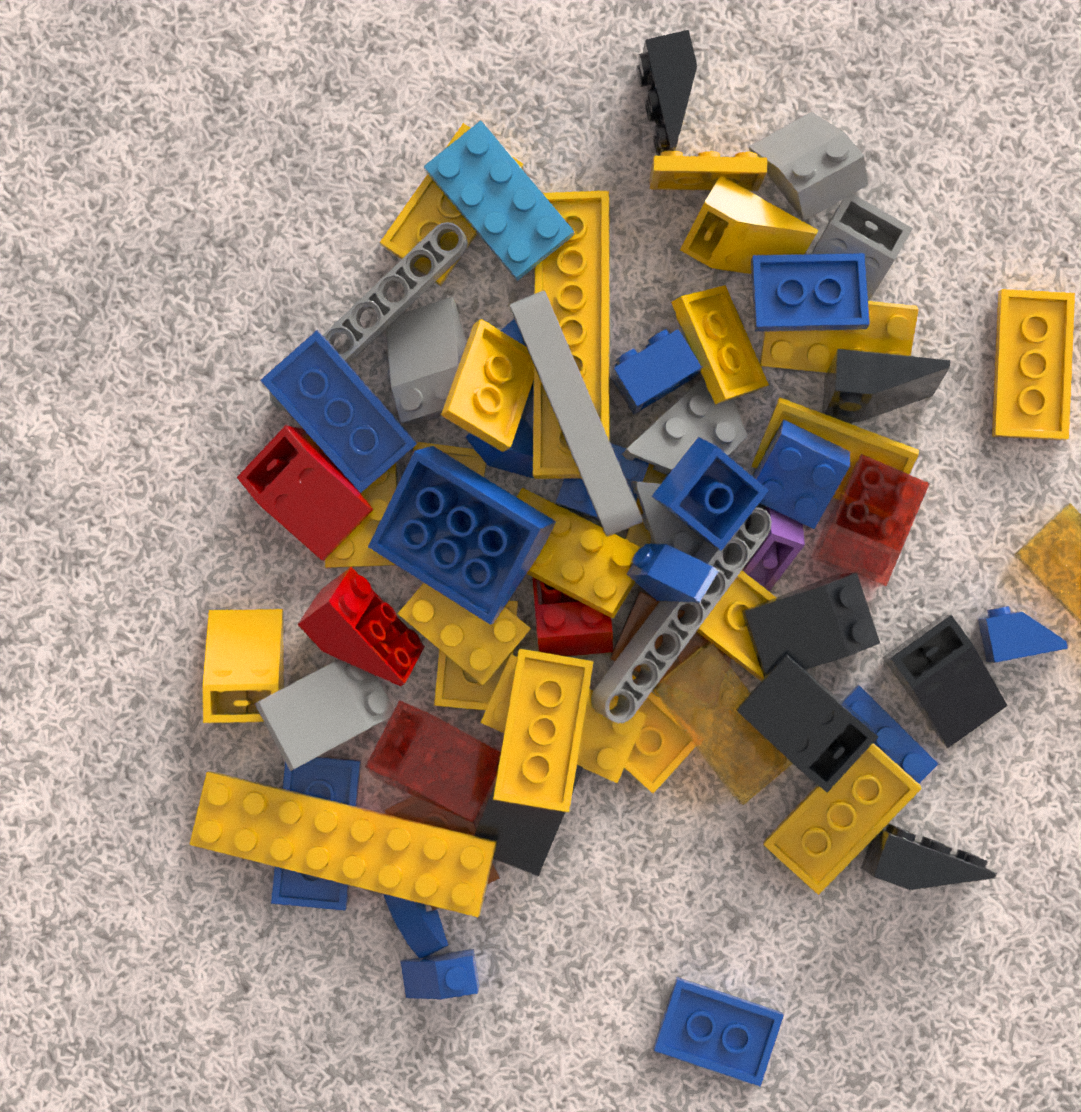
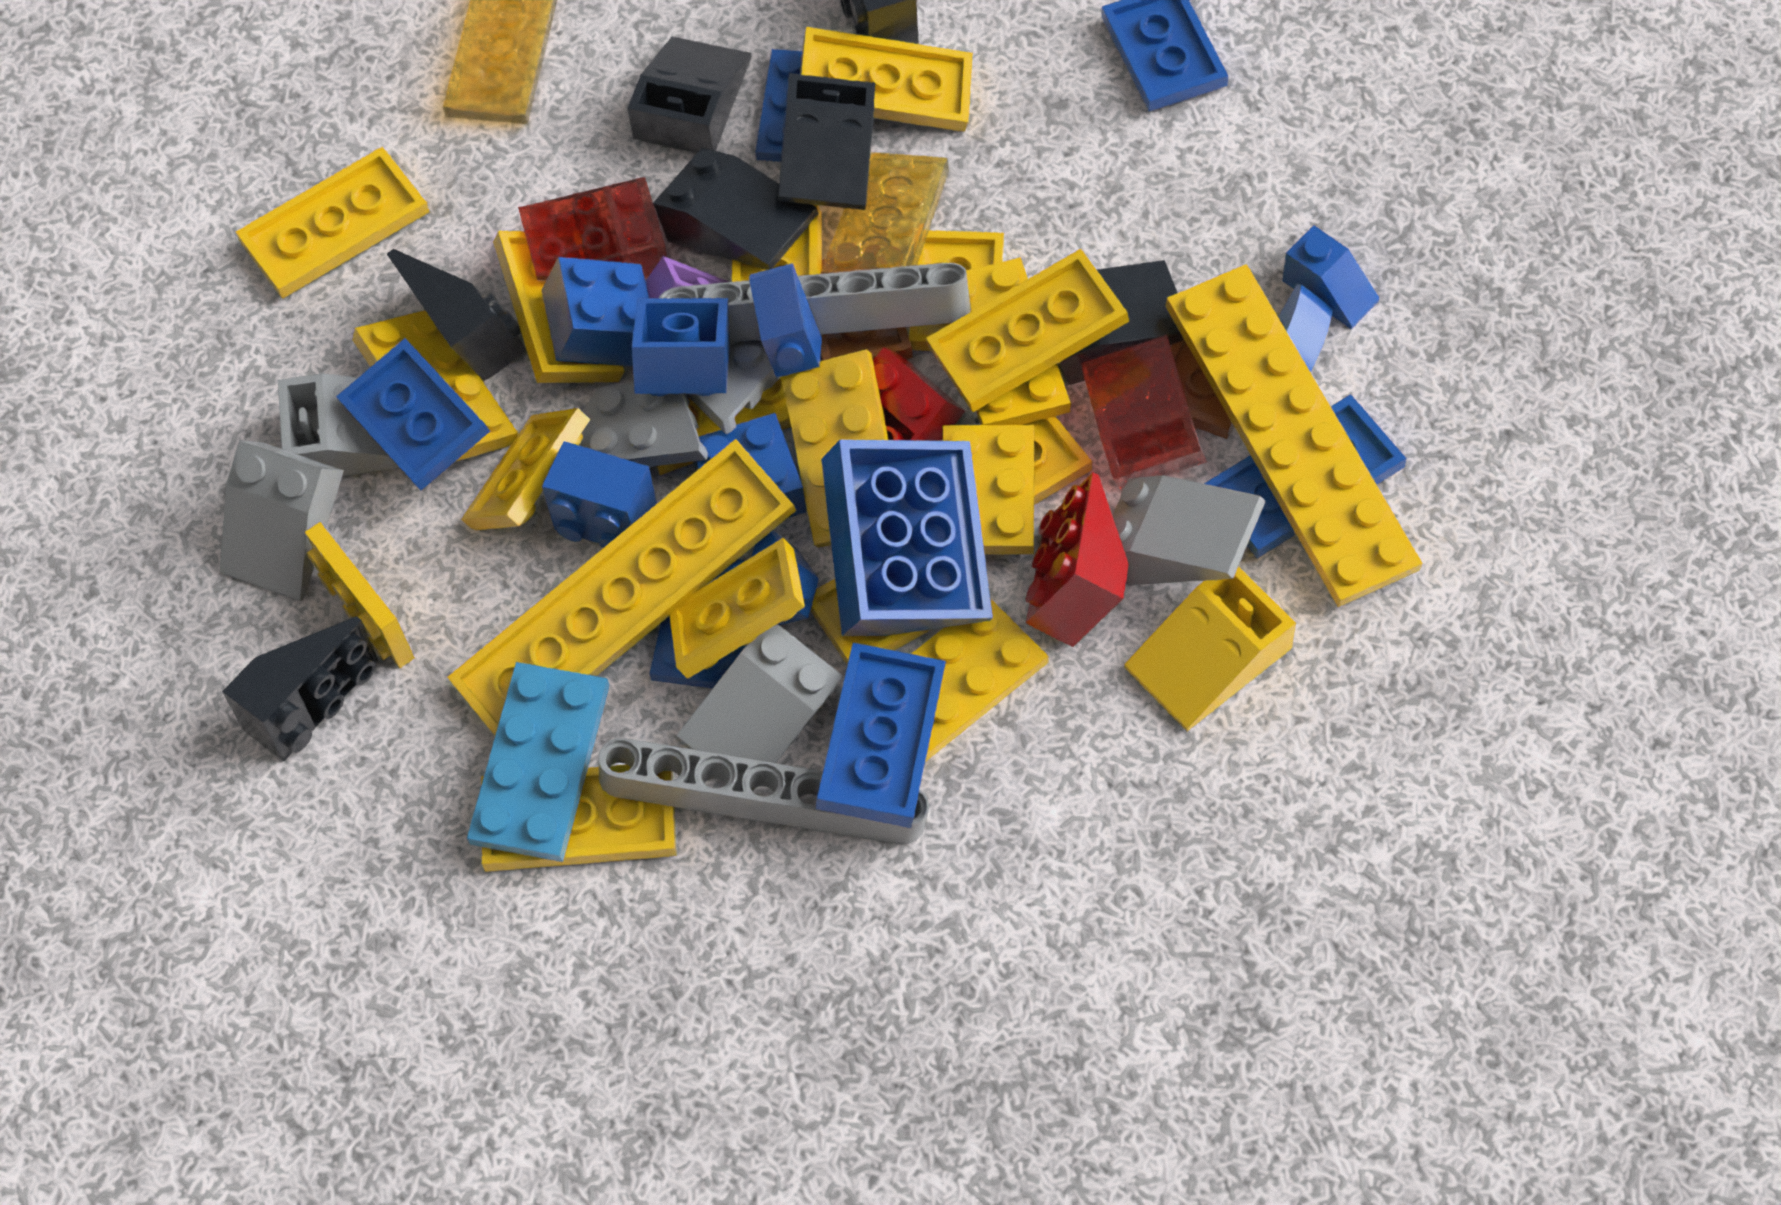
camera: 120 degrees left, 25 degrees down
red slope [236,425,374,561] -> none
light grey beam [509,290,643,537] -> none
yellow slope [680,175,819,274] -> none
blue slope [978,606,1068,663] -> none

